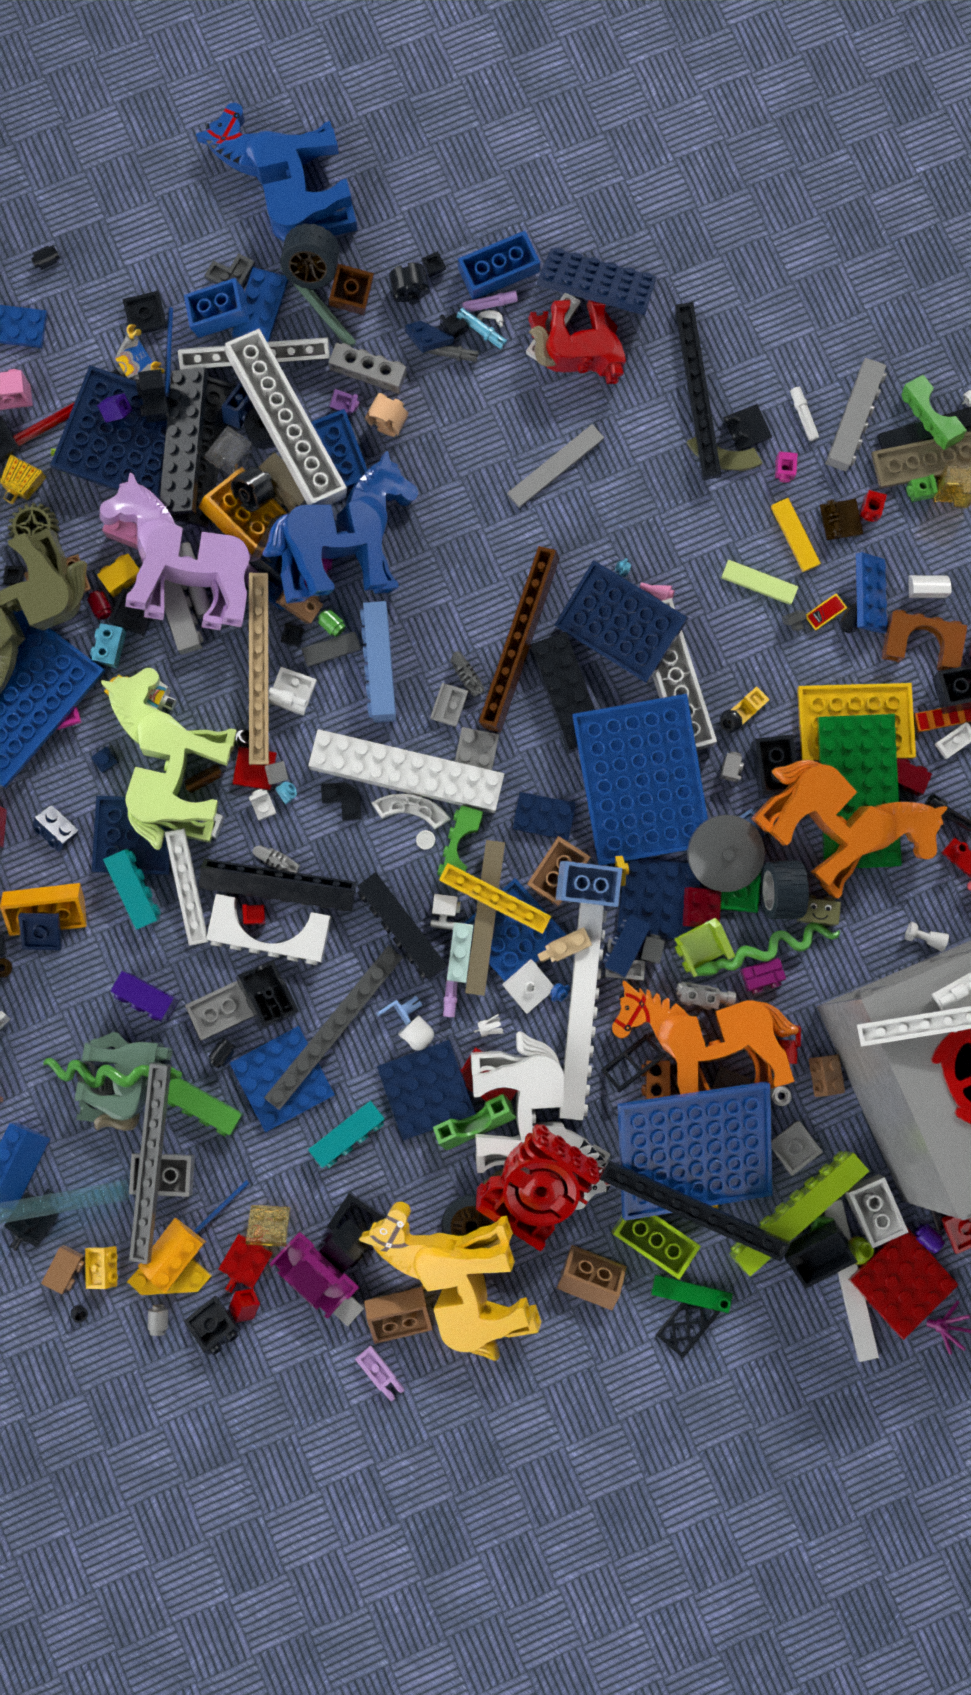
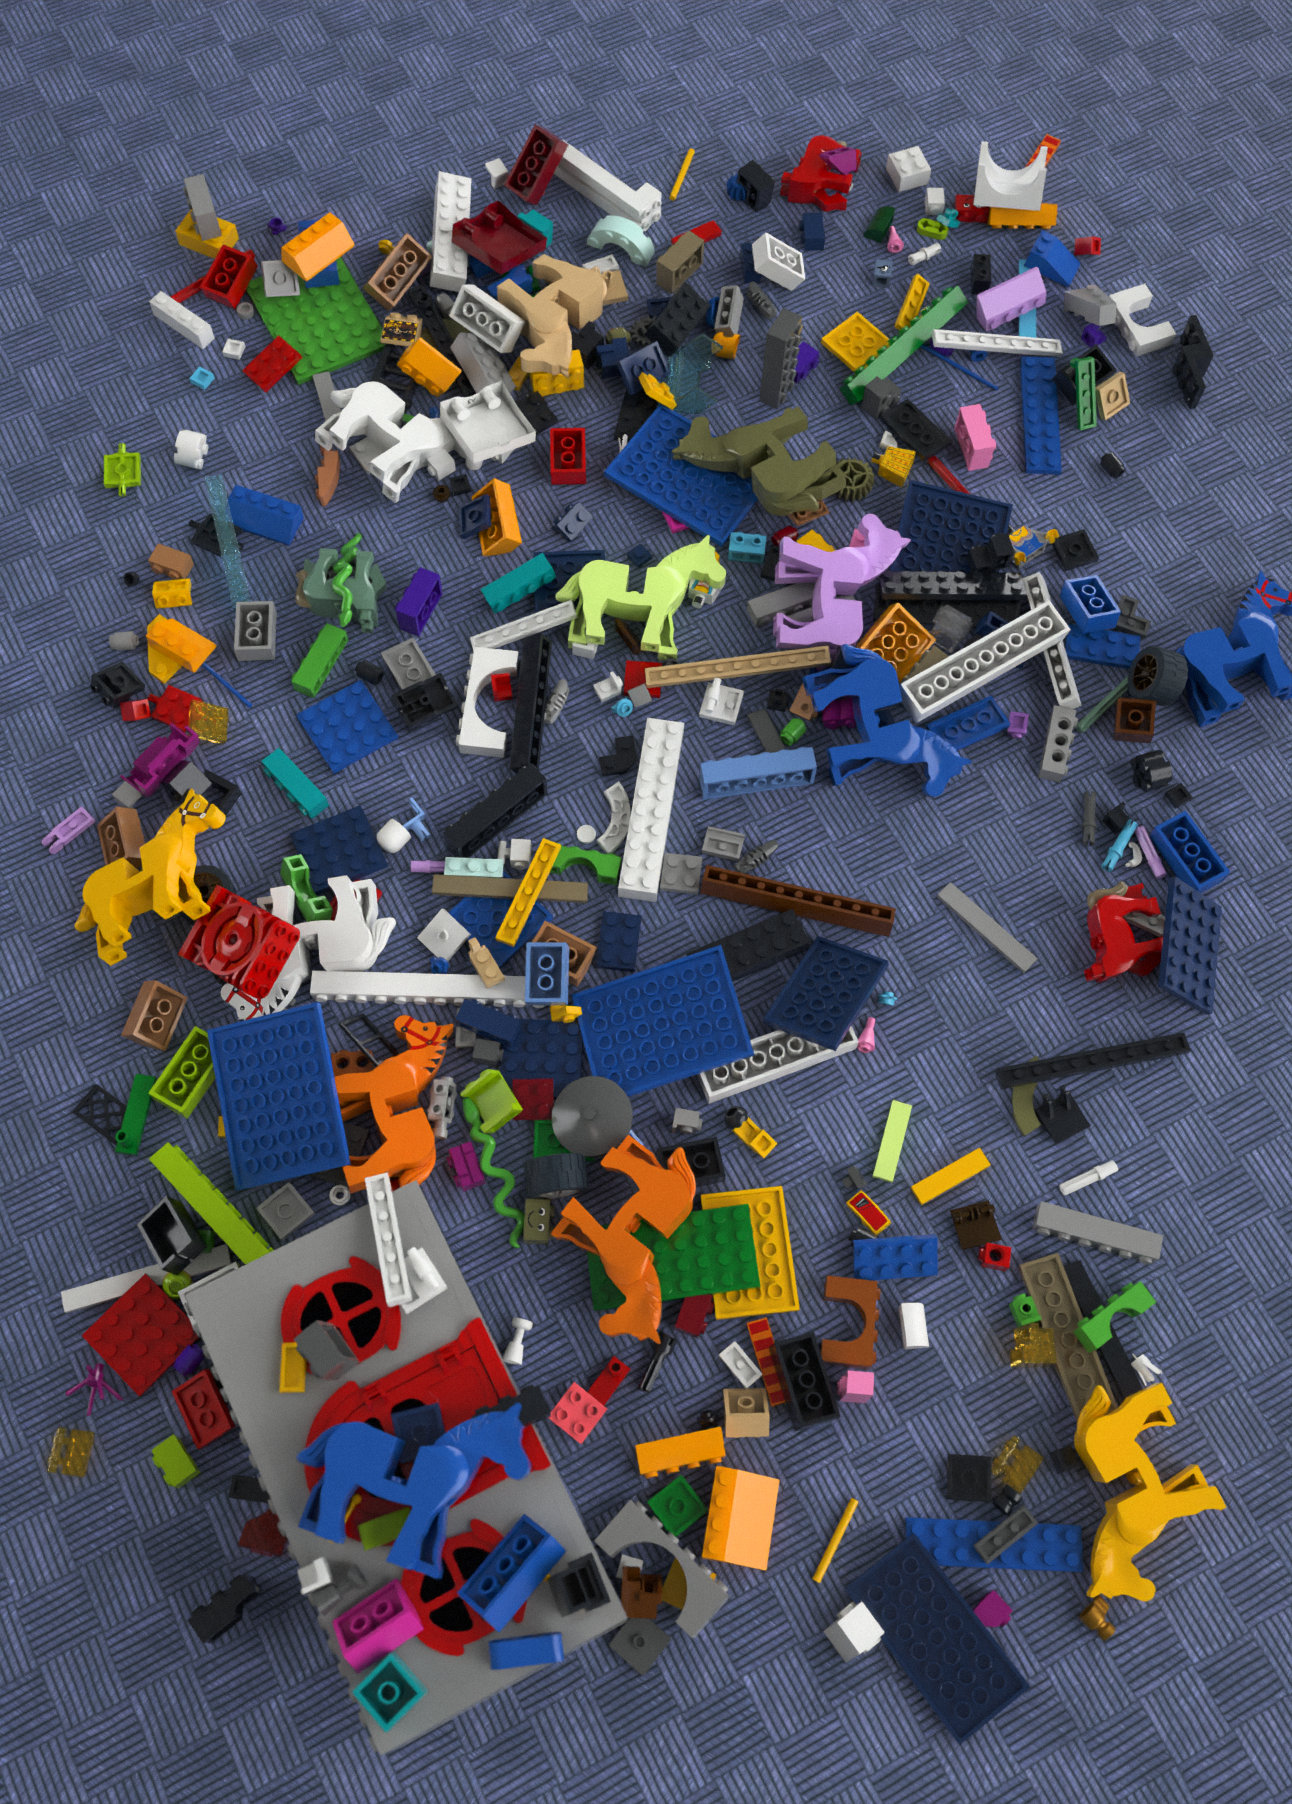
camera: 90 degrees right, 15 degrees down
dark purple panel [97,393,133,422] -> none
dark grey plate [129,1062,171,1264] -> none
blue axle [165,307,173,393] -> none
black brick [231,466,276,512] -> none
dark grey plate [264,946,403,1110] -> none
light nougat brick [365,393,409,437] -> none
dark blue wing [405,321,454,353] -> none
white piece [474,1014,504,1037] -> none
black plate [599,1160,790,1261] -> none
dark pink brick [775,452,798,483] -> none

